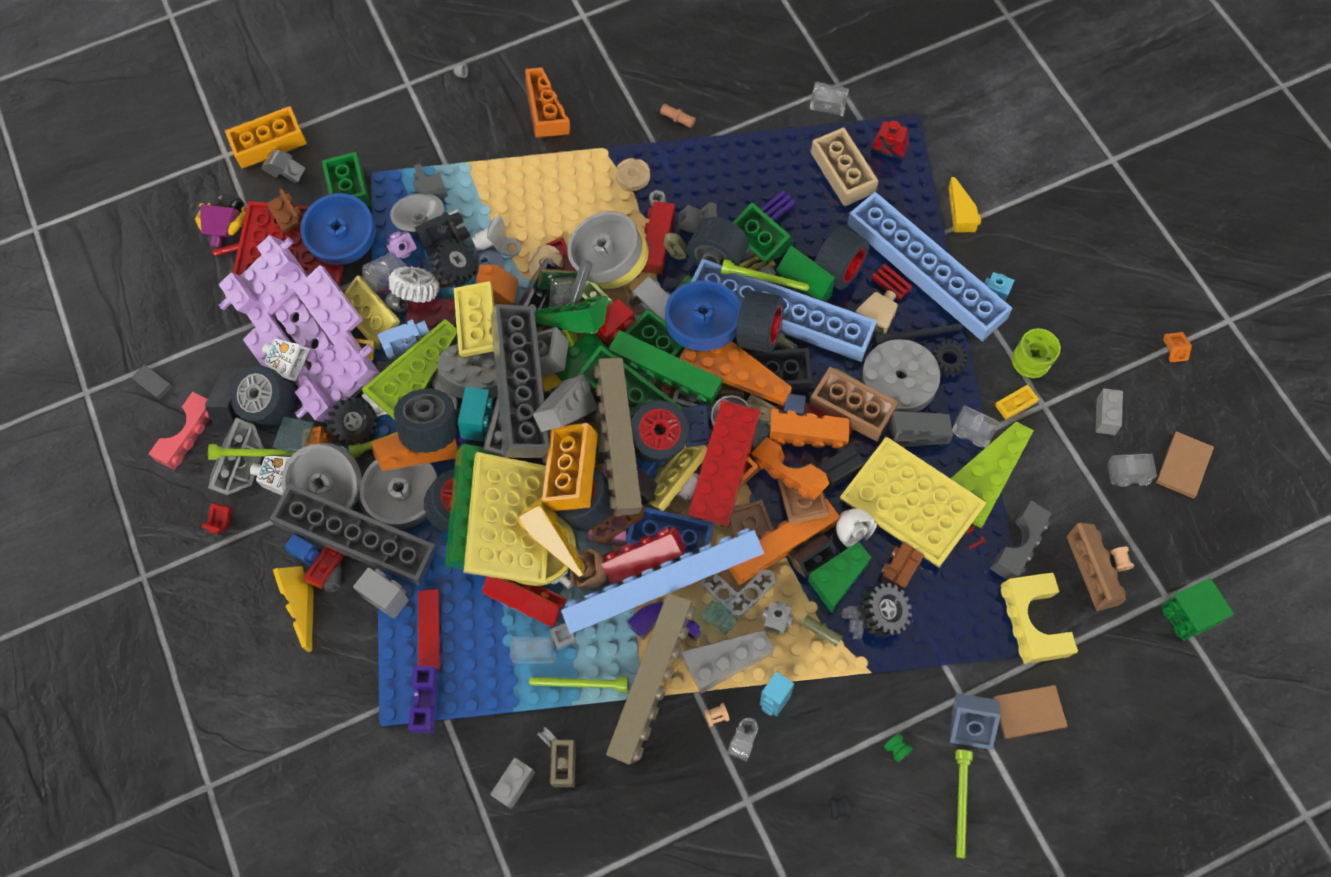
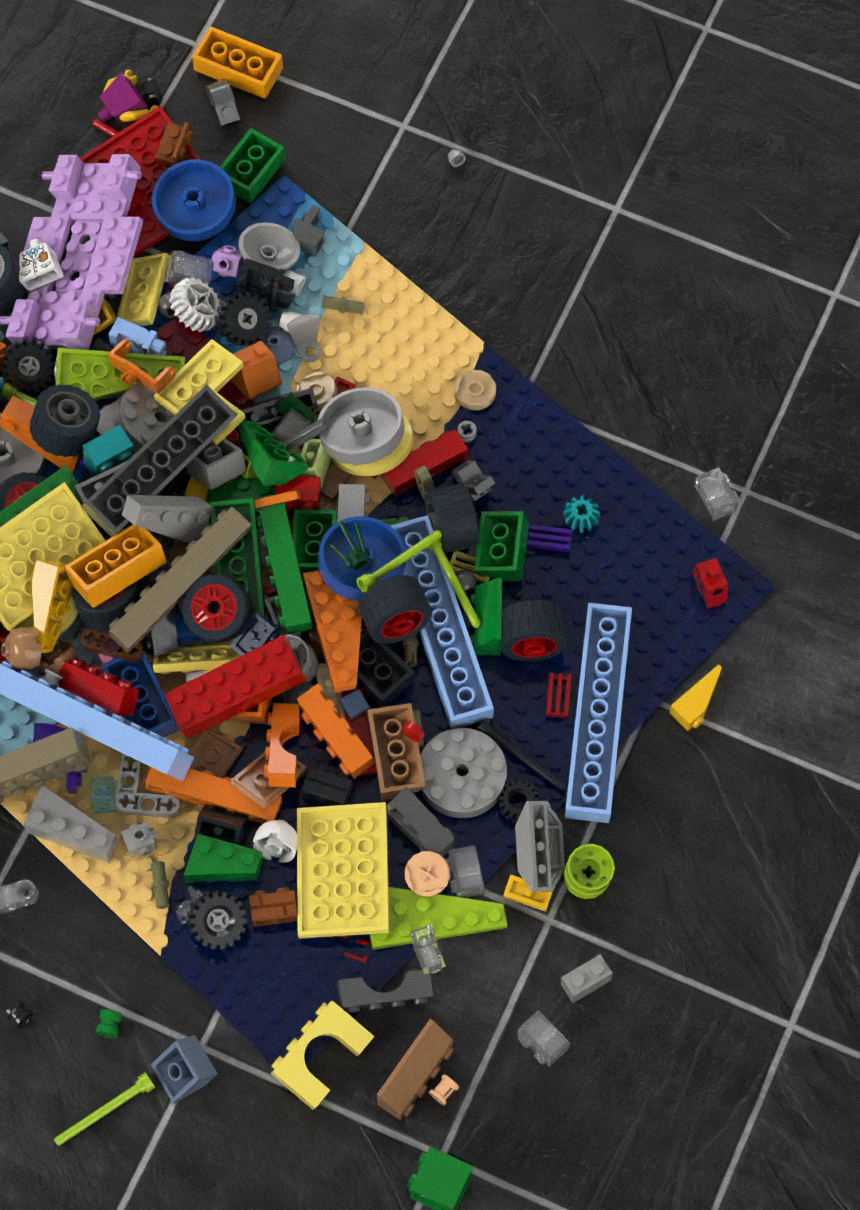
camera: 45 degrees right, 0 degrees up
orange wedge [525,68,570,137] -> none
nougat pin [660,104,695,128] -> none
light nougat bush [704,703,729,727] -> none
medium azure brick [760,671,794,717] -> none
tan brick [811,127,878,206] -> none
tan torso [856,290,898,334] -> none
medium azure brick [984,272,1014,301] -> none
medium nougat tile [993,685,1068,739] -> none
medium nougat tile [1156,431,1214,499] -> none
orange bracket [1163,332,1192,362] -> none
none -> medium nougat cylinder [1,626,41,671]
none -> light grey bush [41,669,63,687]
none -> orange piece [107,338,176,394]
none -> orange tile [254,490,301,508]
none -> olive pin [321,295,365,315]
none -> dark green plant [329,521,370,570]
none -> lime piece [356,530,442,593]
none -> red tile [402,721,425,742]
none -> light nougat tile [405,851,450,896]
none -> clear brick [410,924,446,975]
none -> light grey wedge [515,801,565,892]
none -> teal gear [563,495,600,533]

